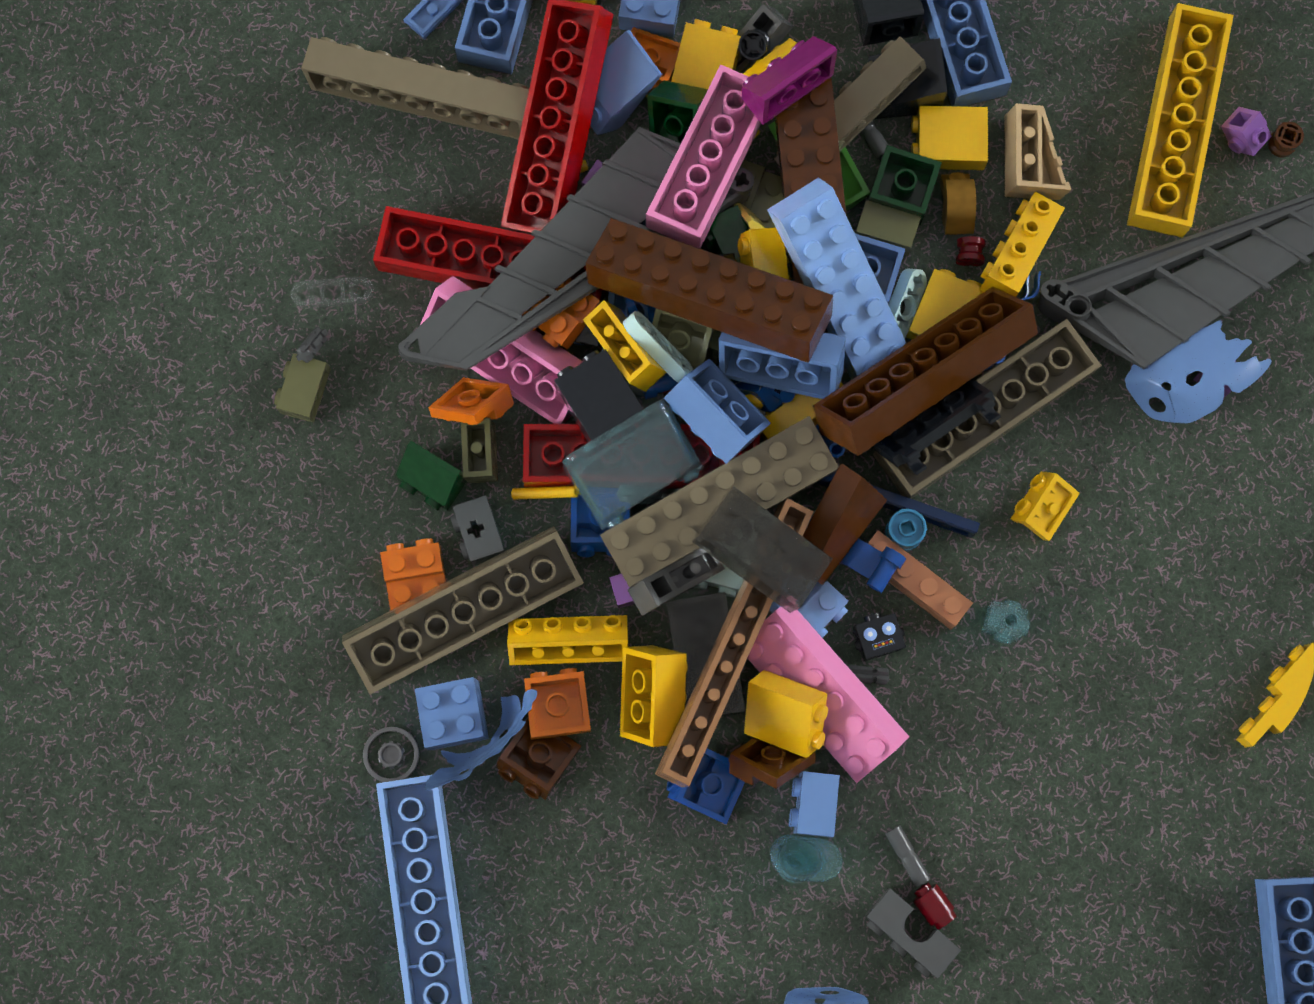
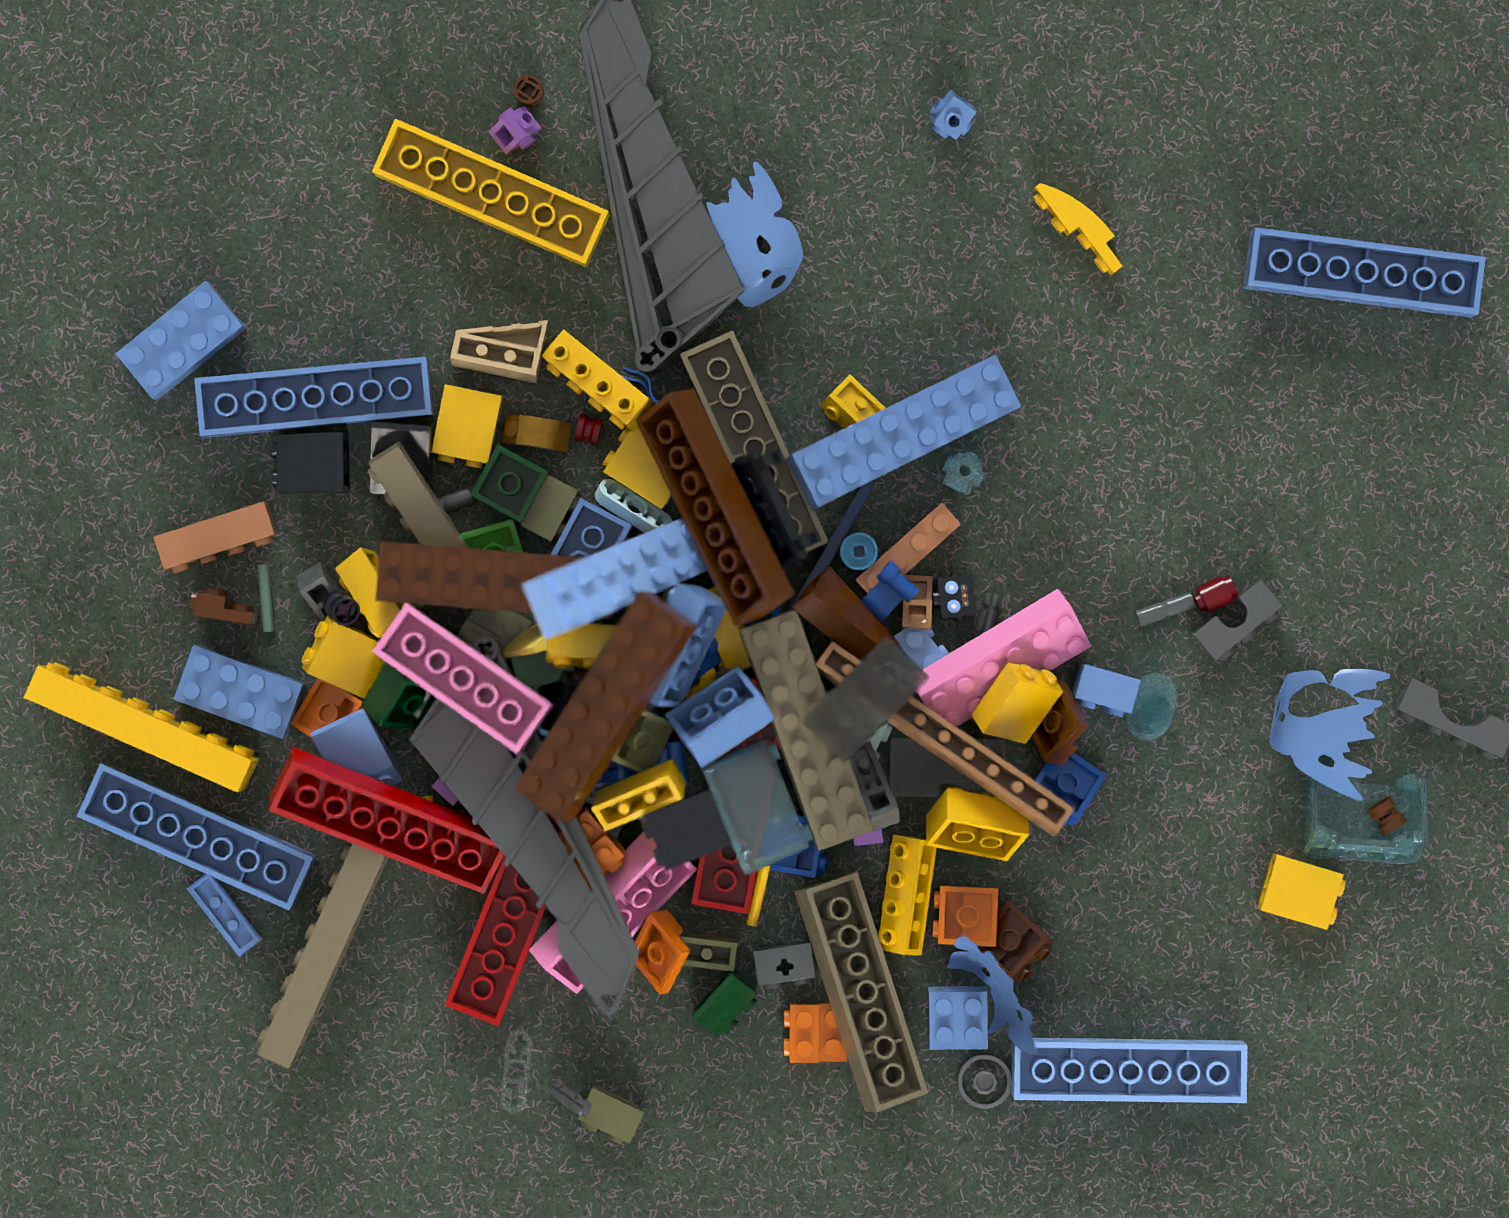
camera: 80 degrees left, 10 degrees up
light aqua beam [623,311,693,383] -> none
magenta slope [741,36,837,125] -> none
none -> medium blue brick [786,355,1022,510]
none -> medium nougat slope [902,575,933,630]

